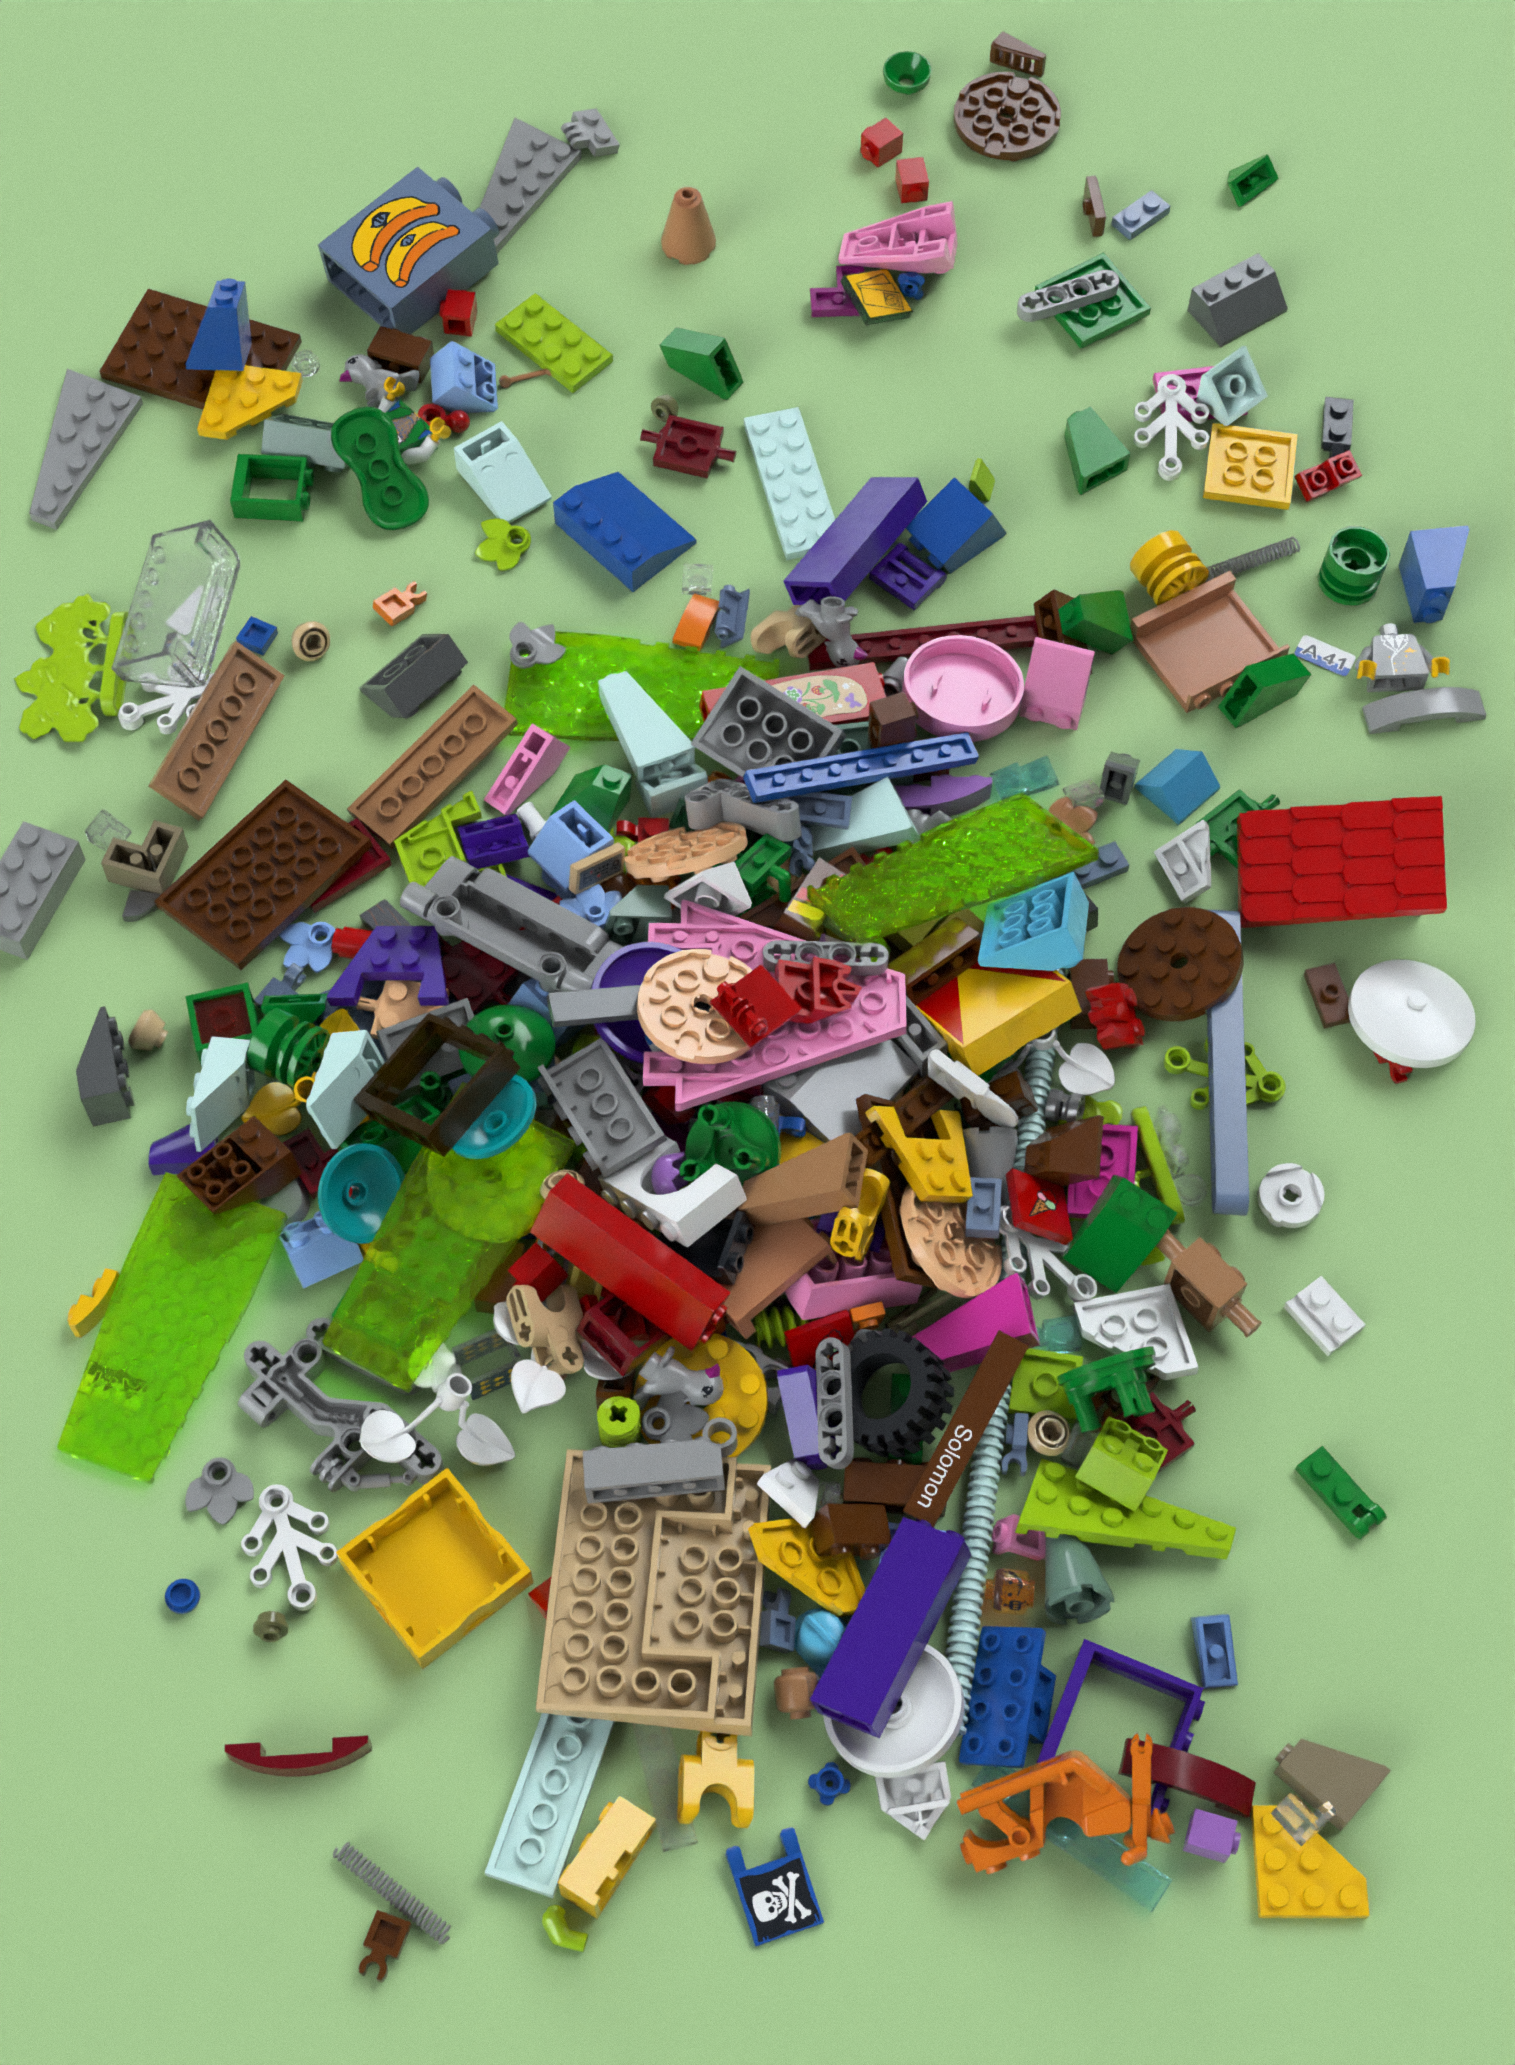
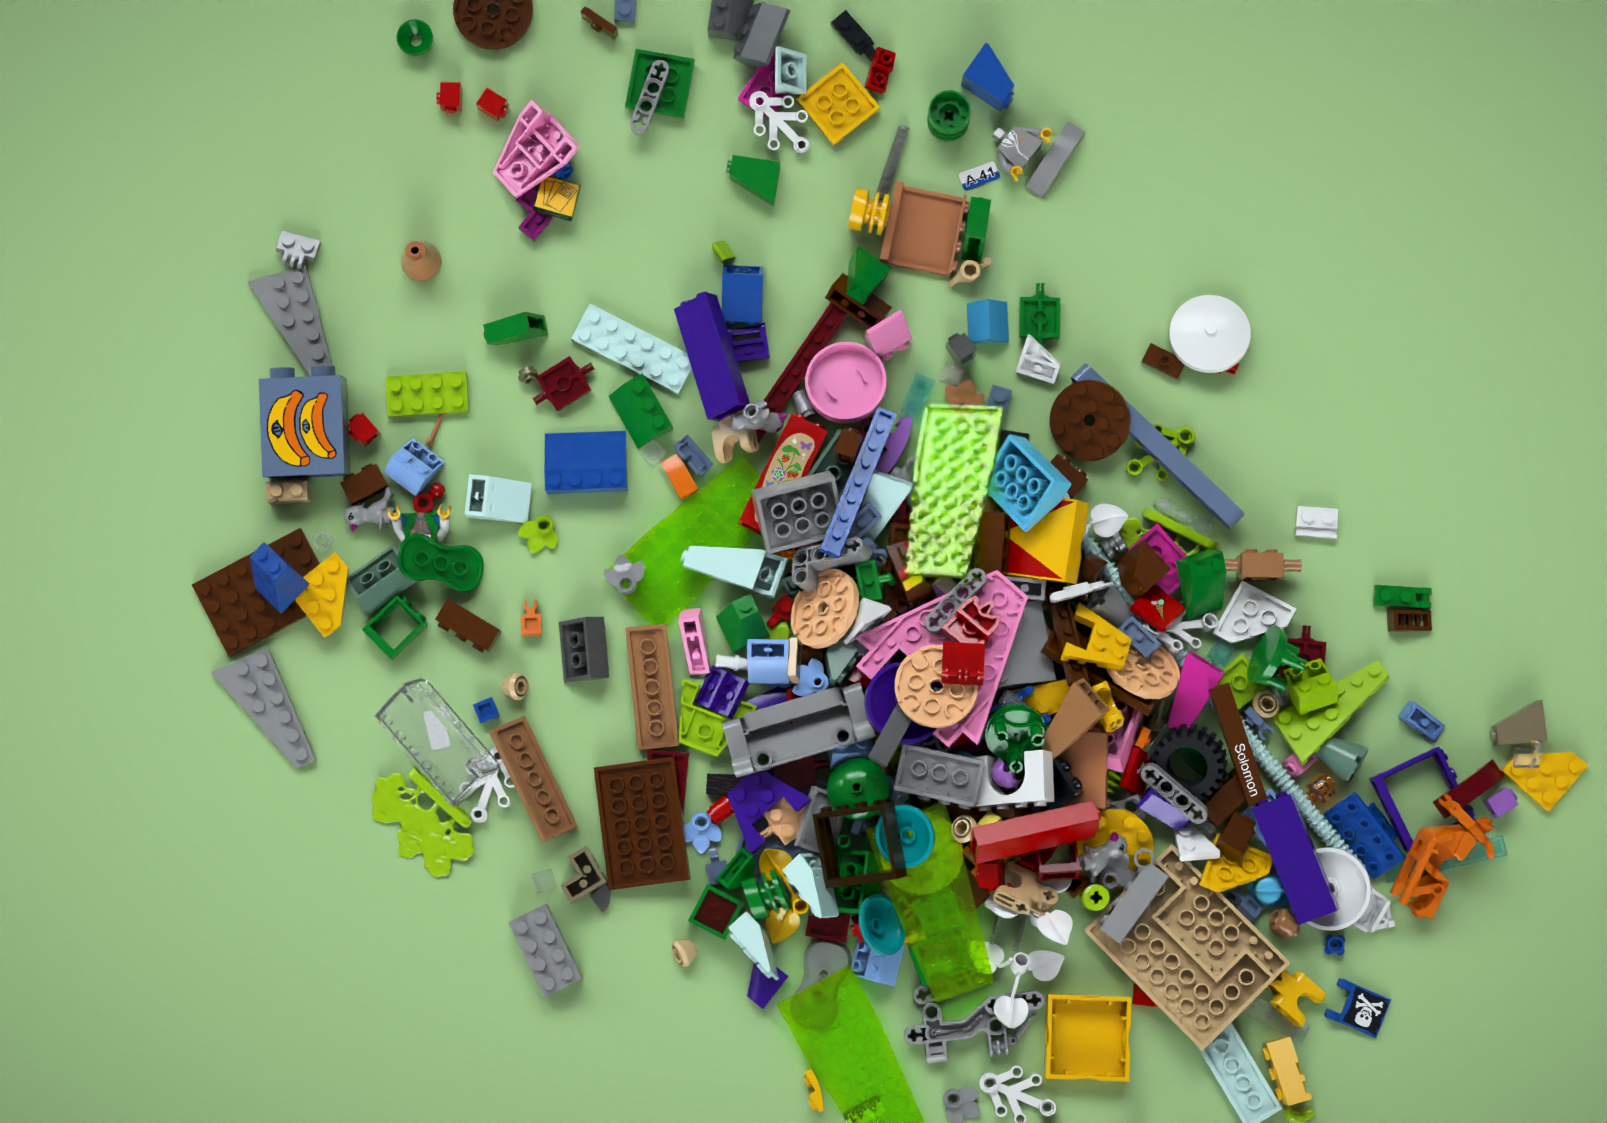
camera: 50 degrees left, 20 degrees up
dark grey slope [76,1006,135,1127] -> none
reddish brown slope [176,1116,302,1215] -> none
red plate [1085,982,1145,1050] -> none
red piece [1237,796,1447,928] -> none
white plate [1257,1163,1325,1228] -> none
none -> tan brick [266,480,311,505]
none -> reddish brown brick [435,599,502,653]
none -> green slope [608,373,673,449]
none -> dark grey slope [733,2,791,69]
none -> tan piece [948,257,991,288]
none -> reddish brown slope [1387,610,1432,632]

